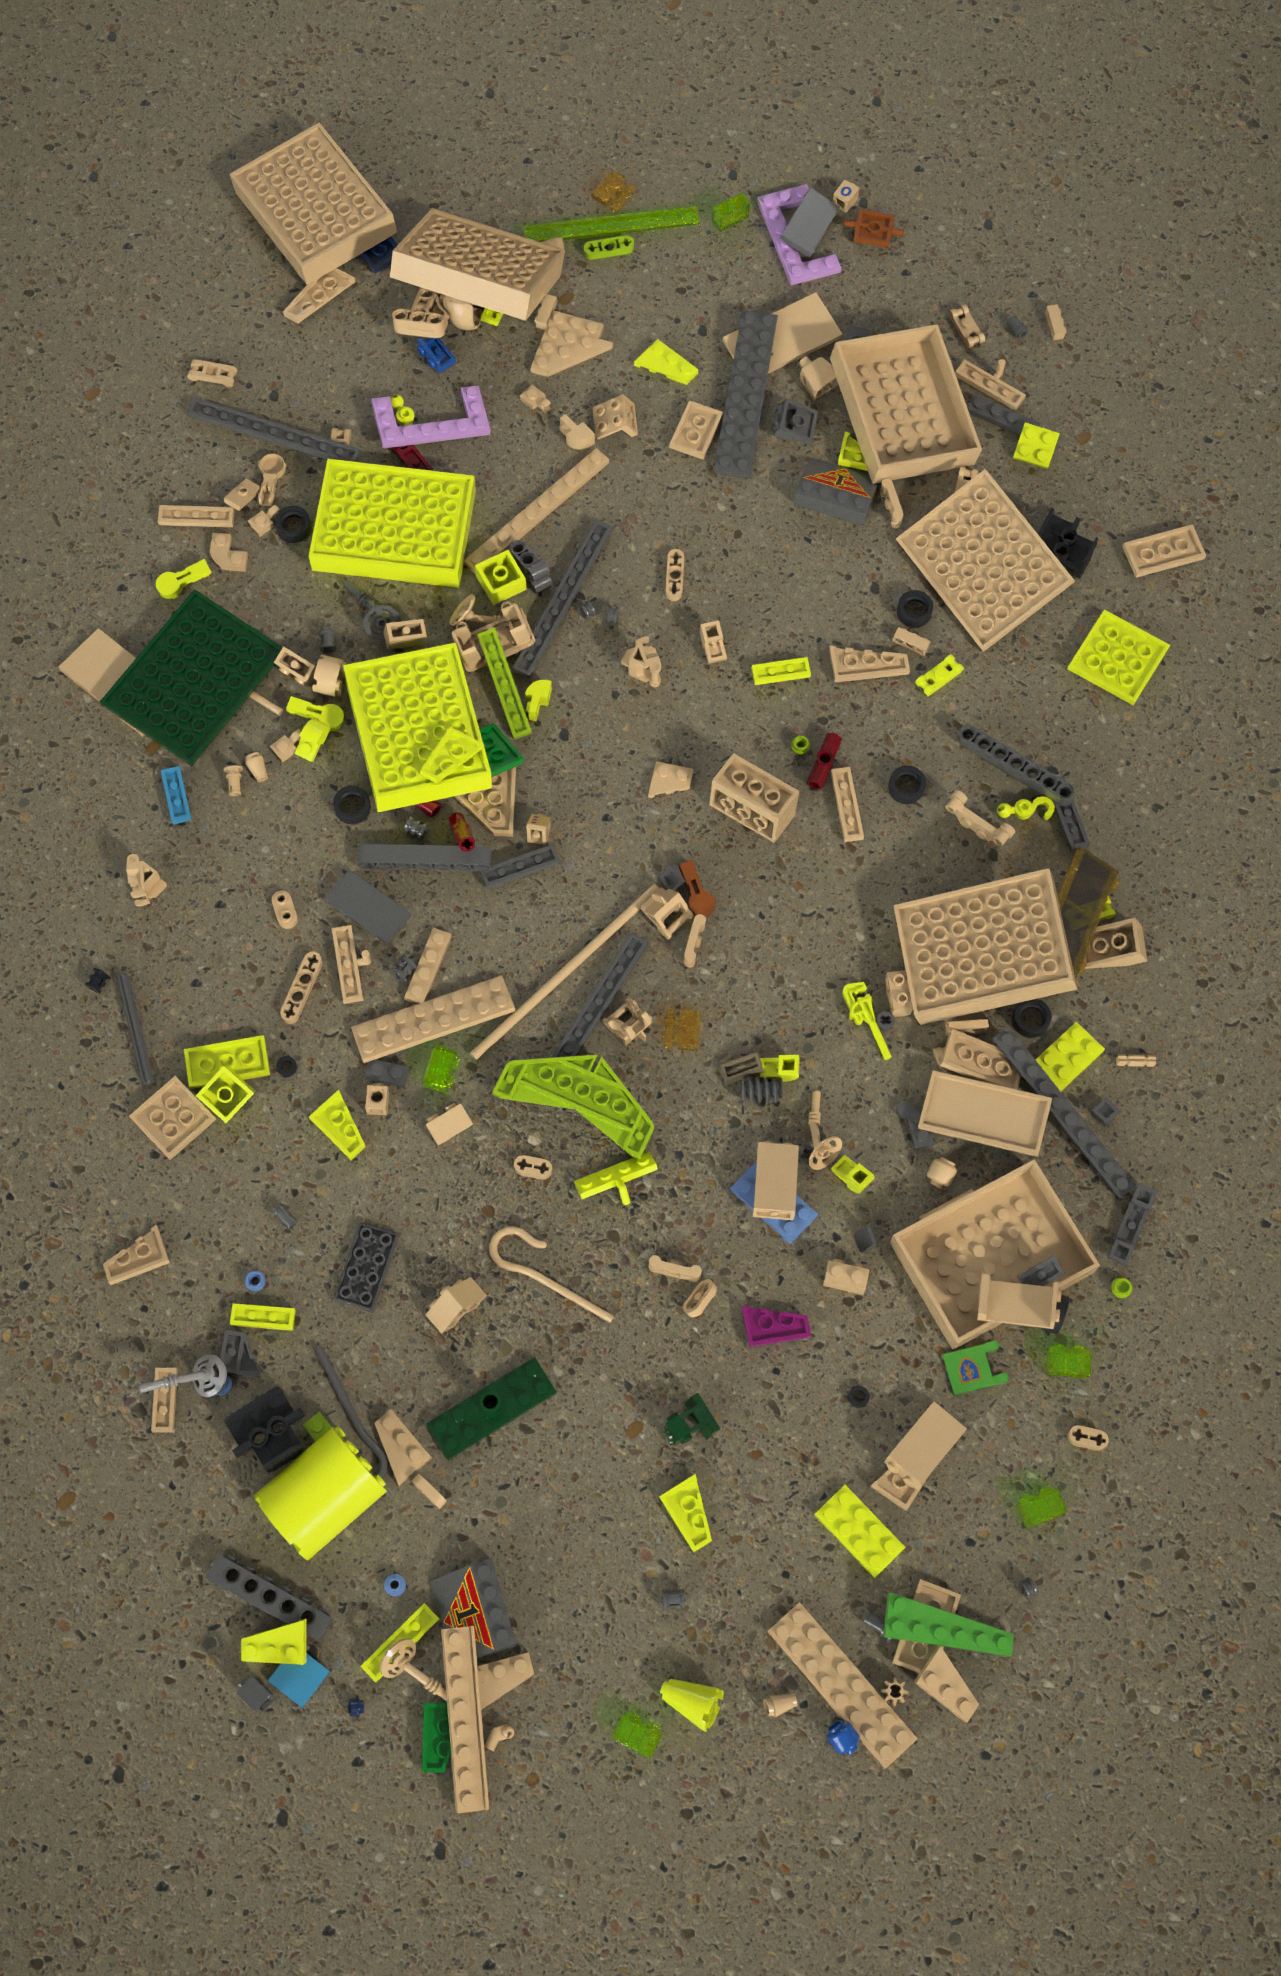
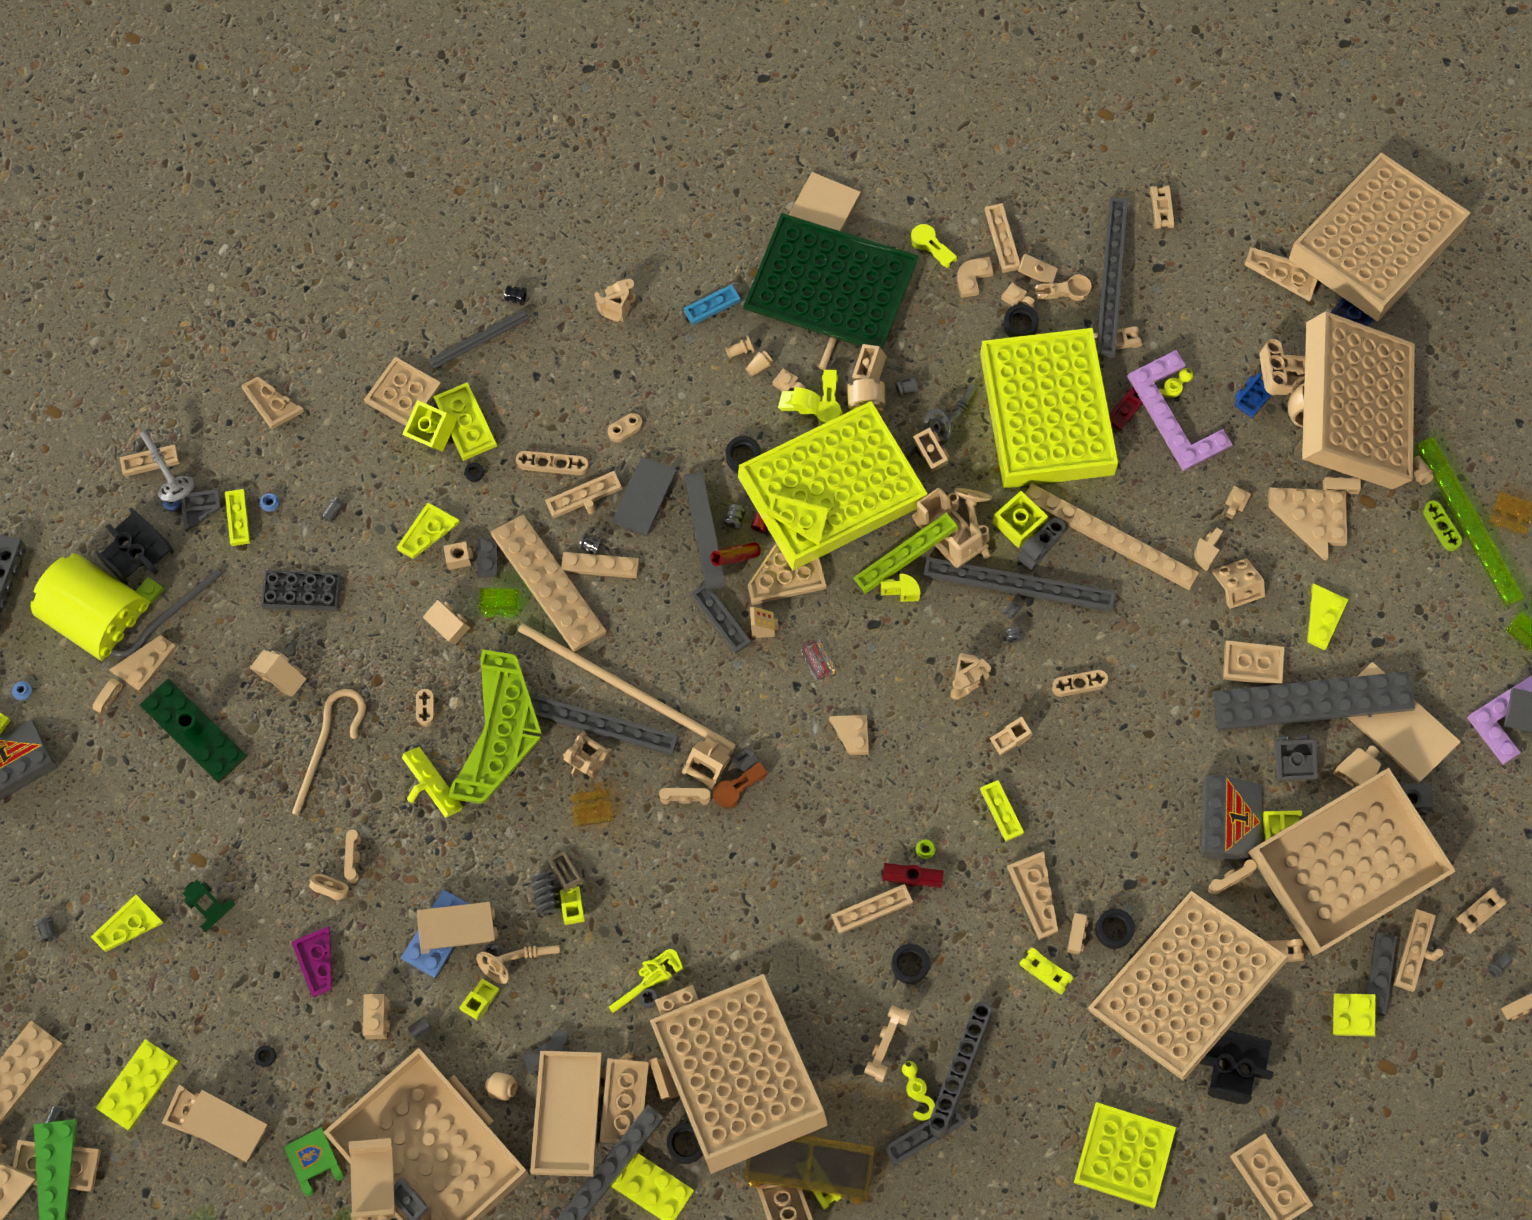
camera: 80 degrees right, 0 degrees up
green wing [479,723,524,778] -> none
tan brick [709,753,799,843] -> none
none -> clear slope [800,639,837,681]

